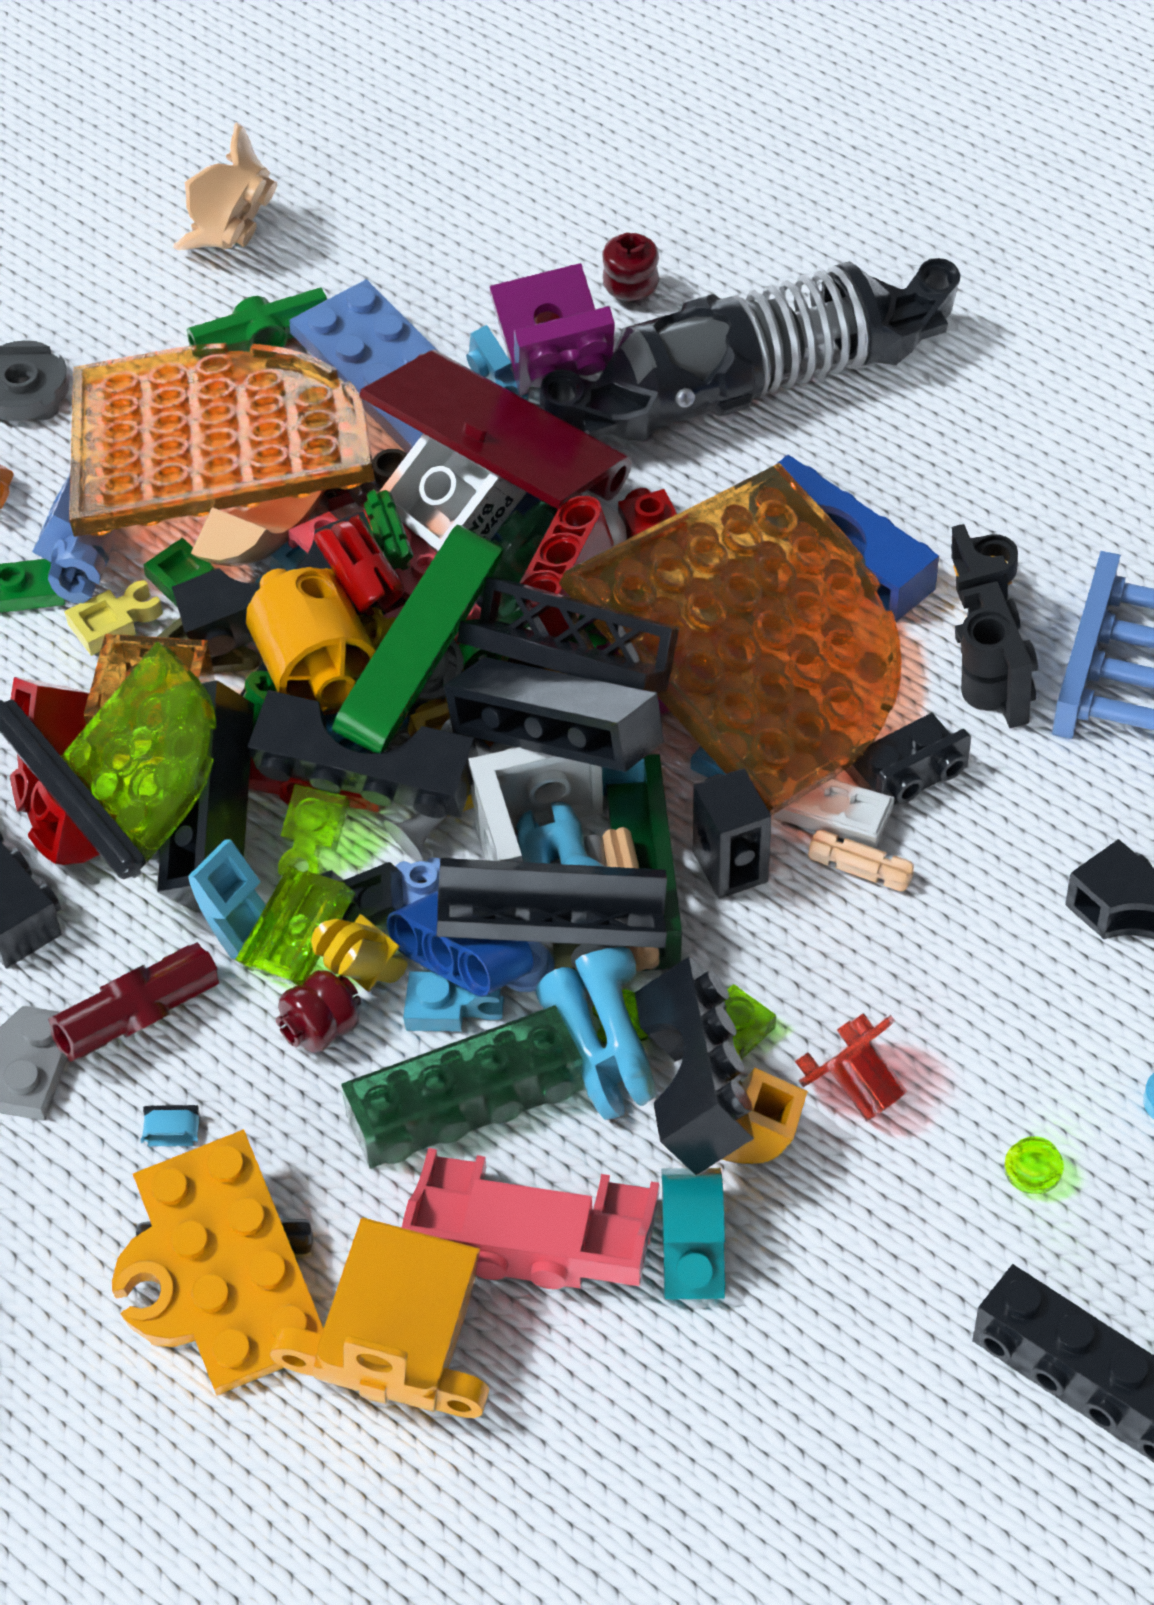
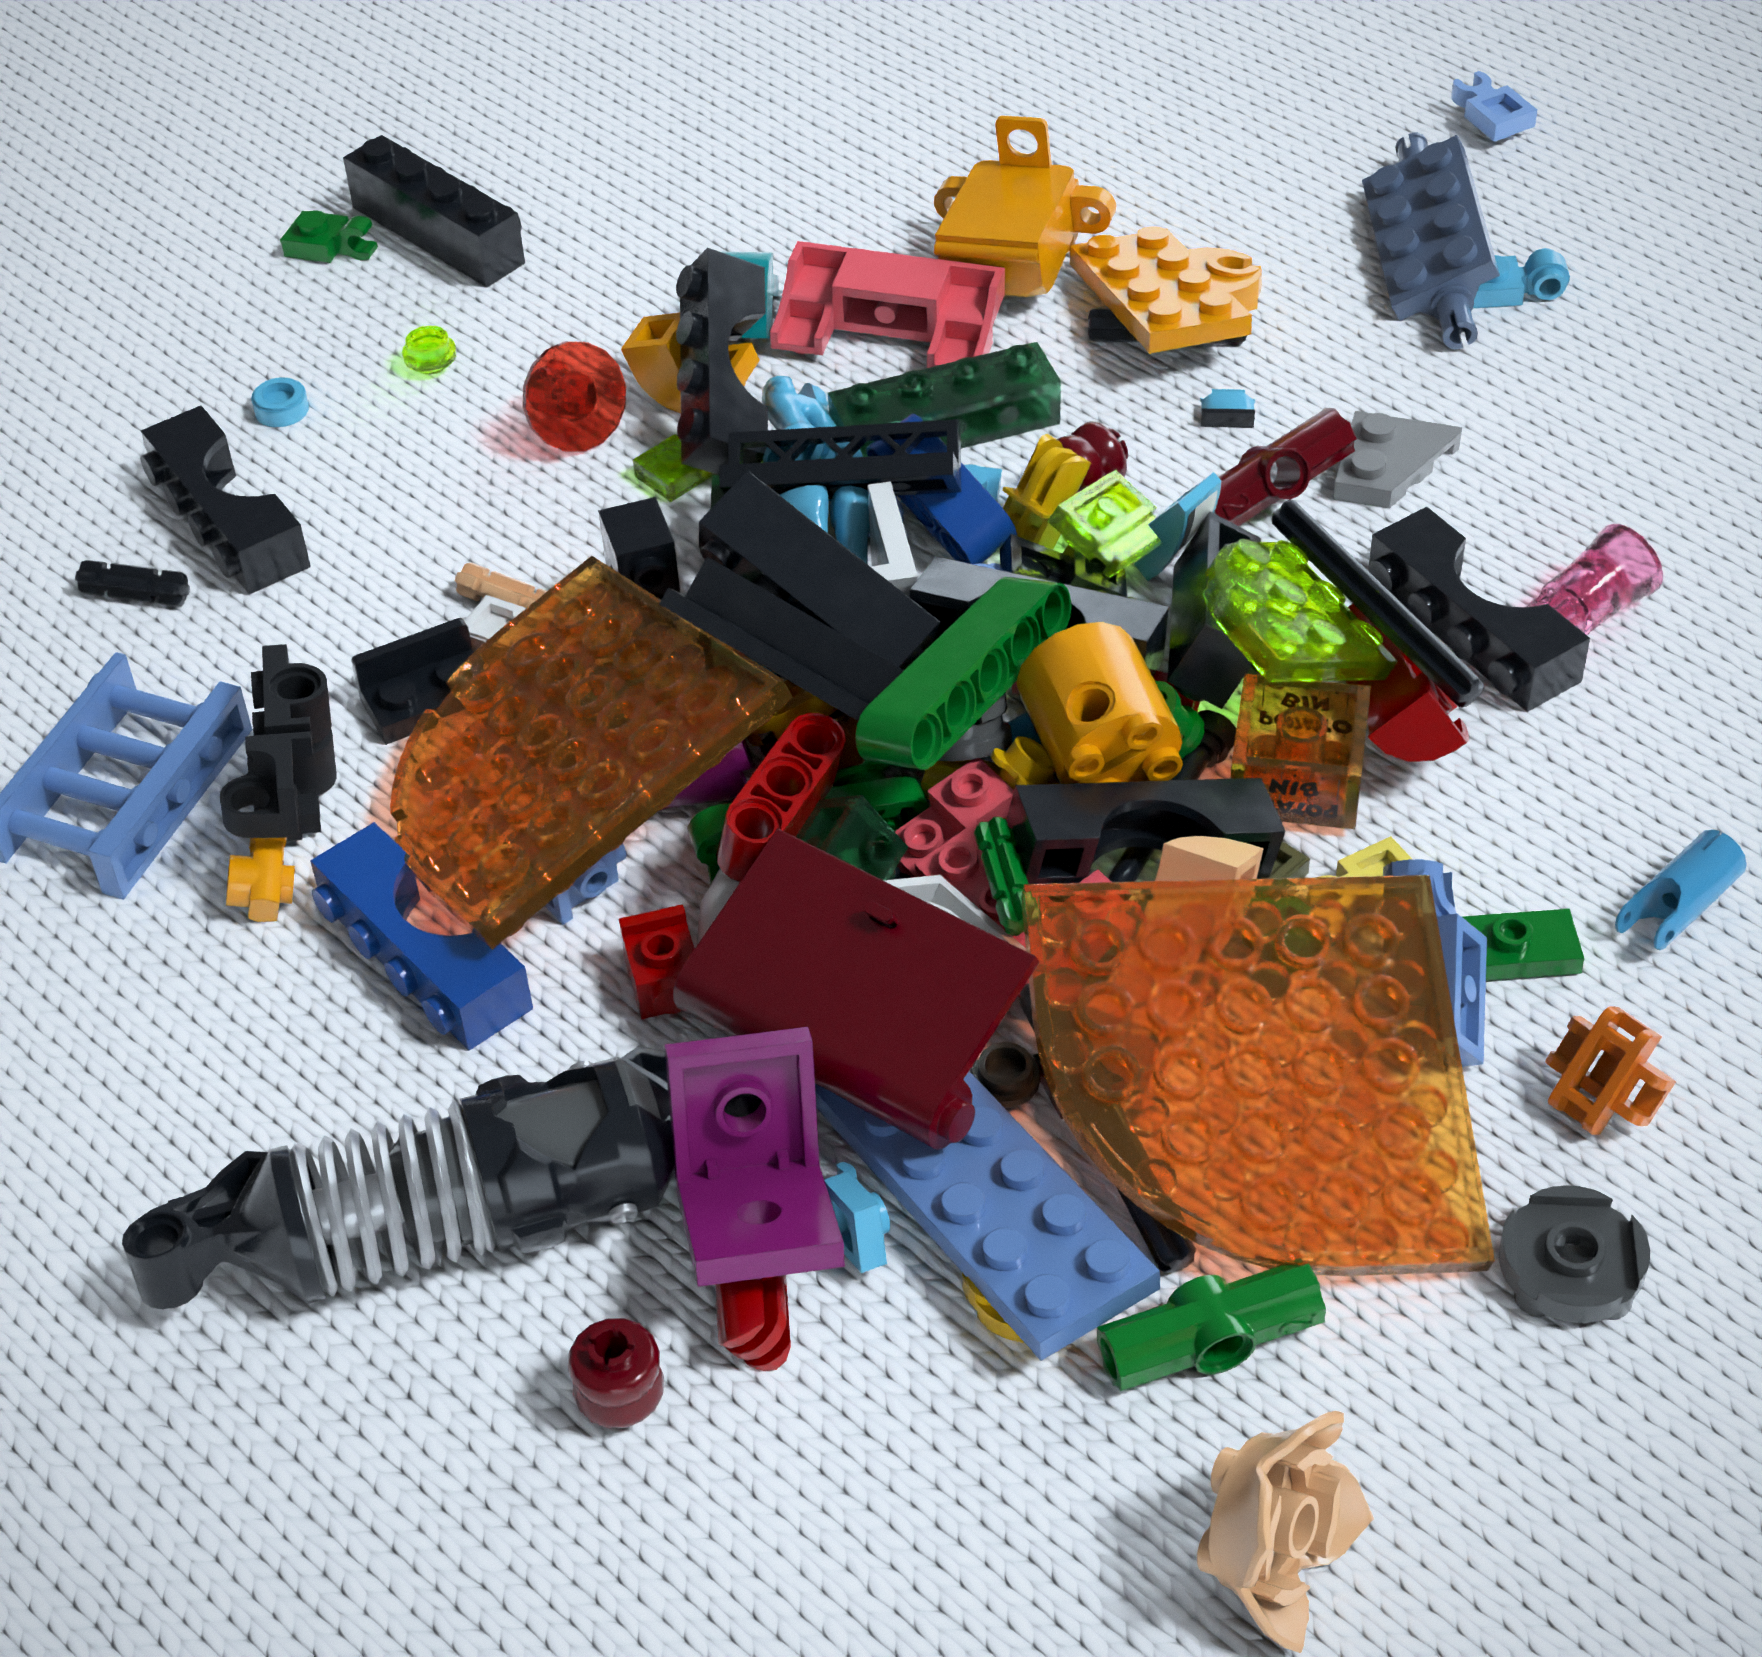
camera: 175 degrees left, 5 degrees down
red arm [313,514,405,616] -> none

